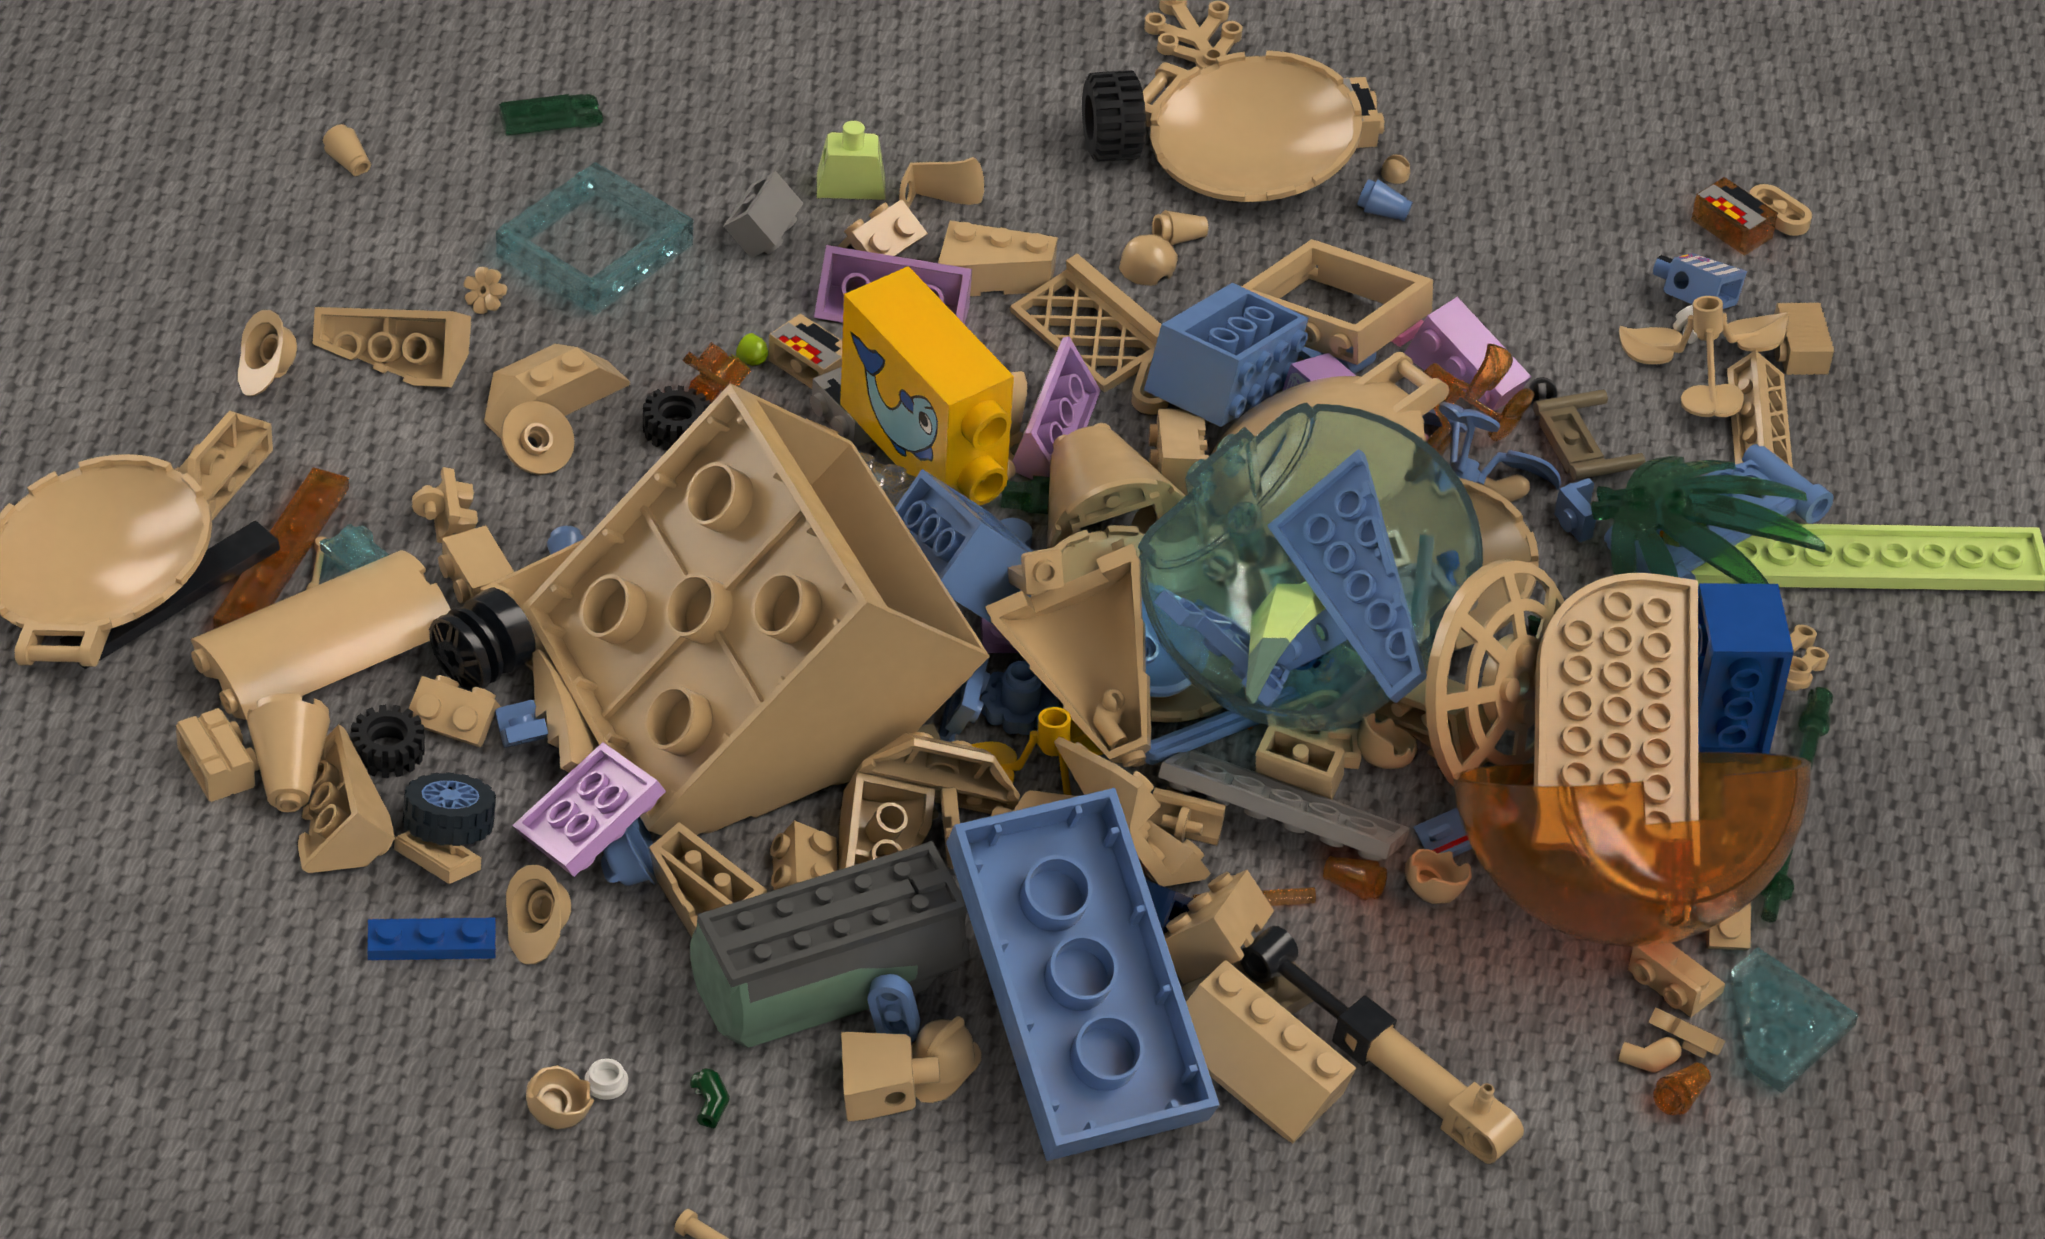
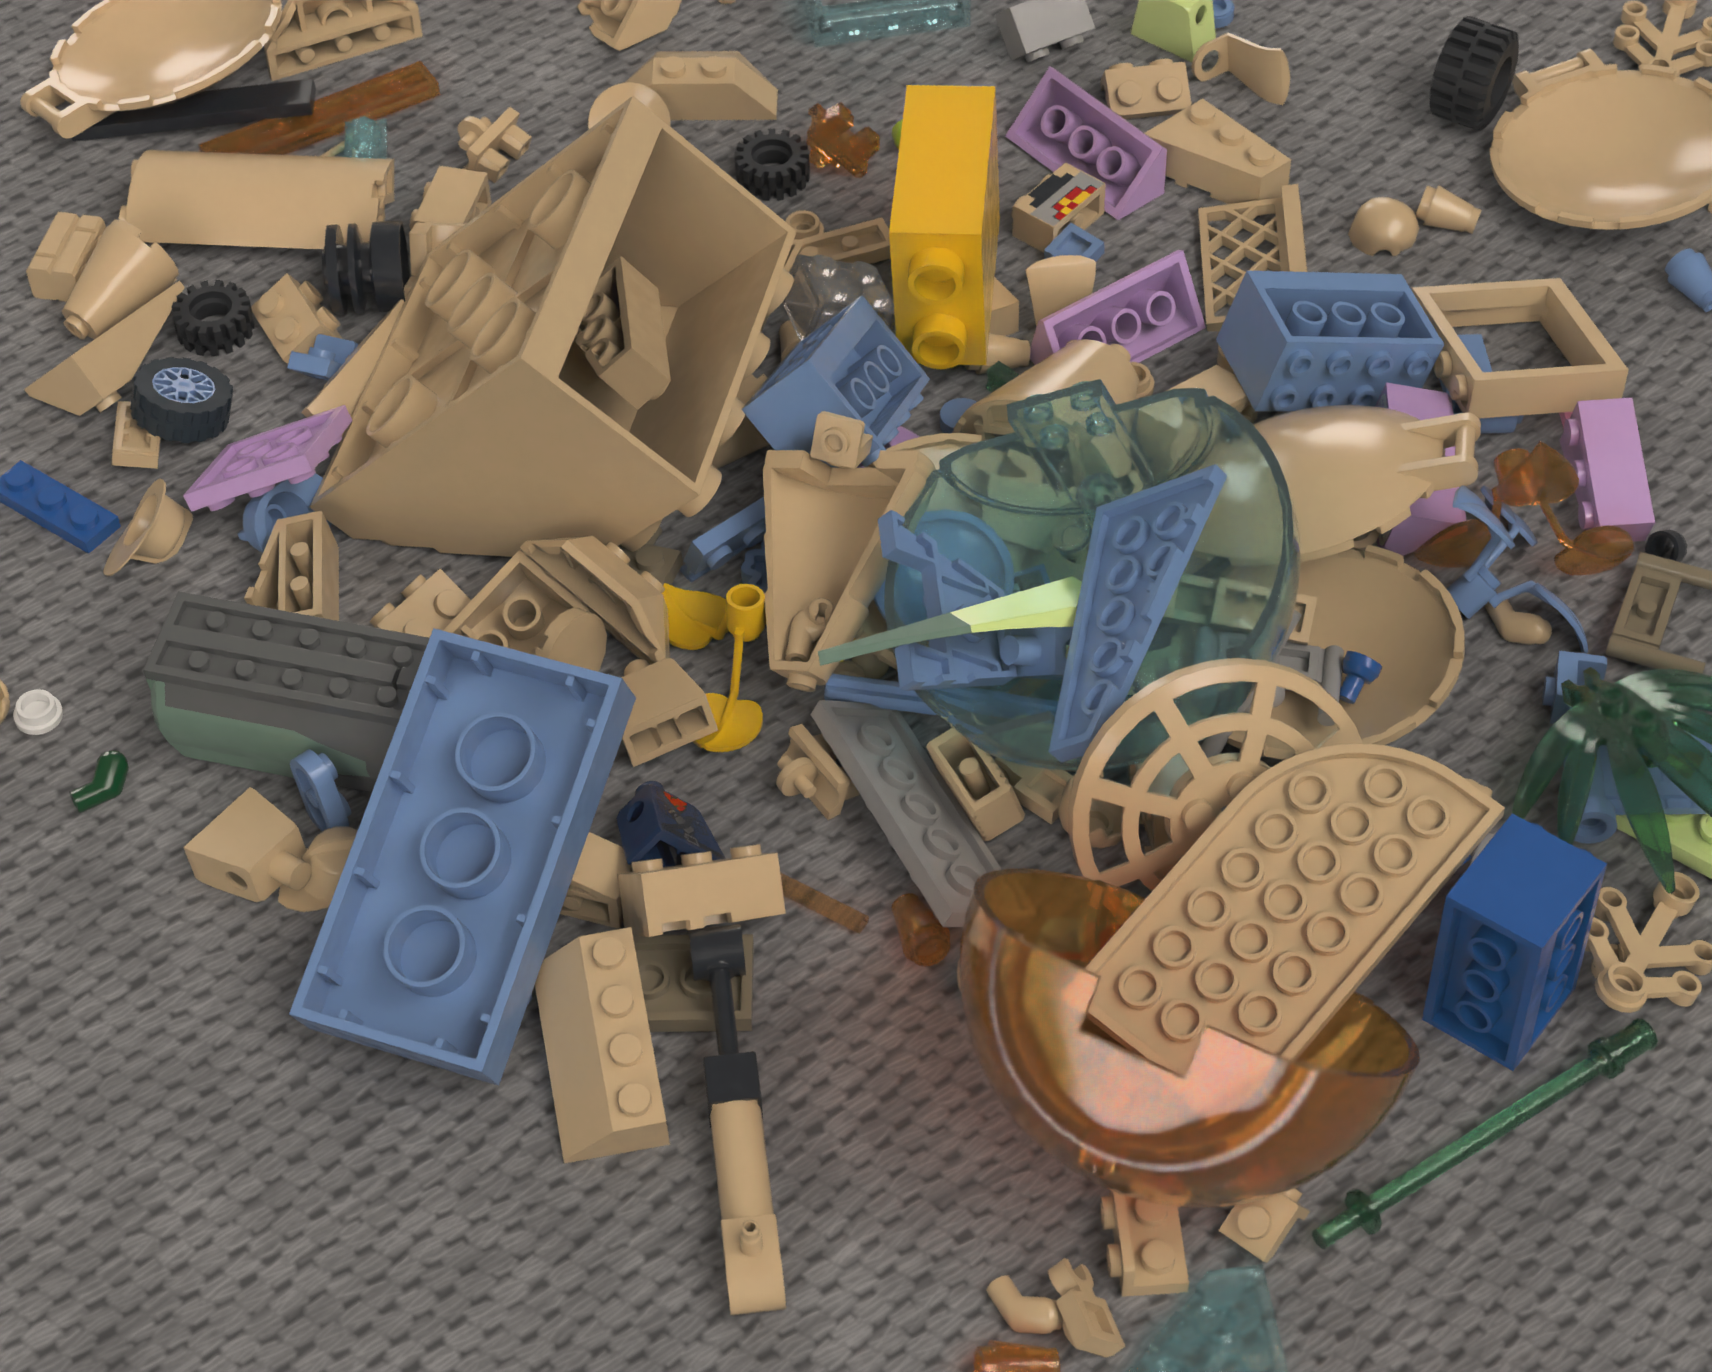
camera: 45 degrees right, 5 degrees up
tan wedge [1054,736,1211,887] -> none

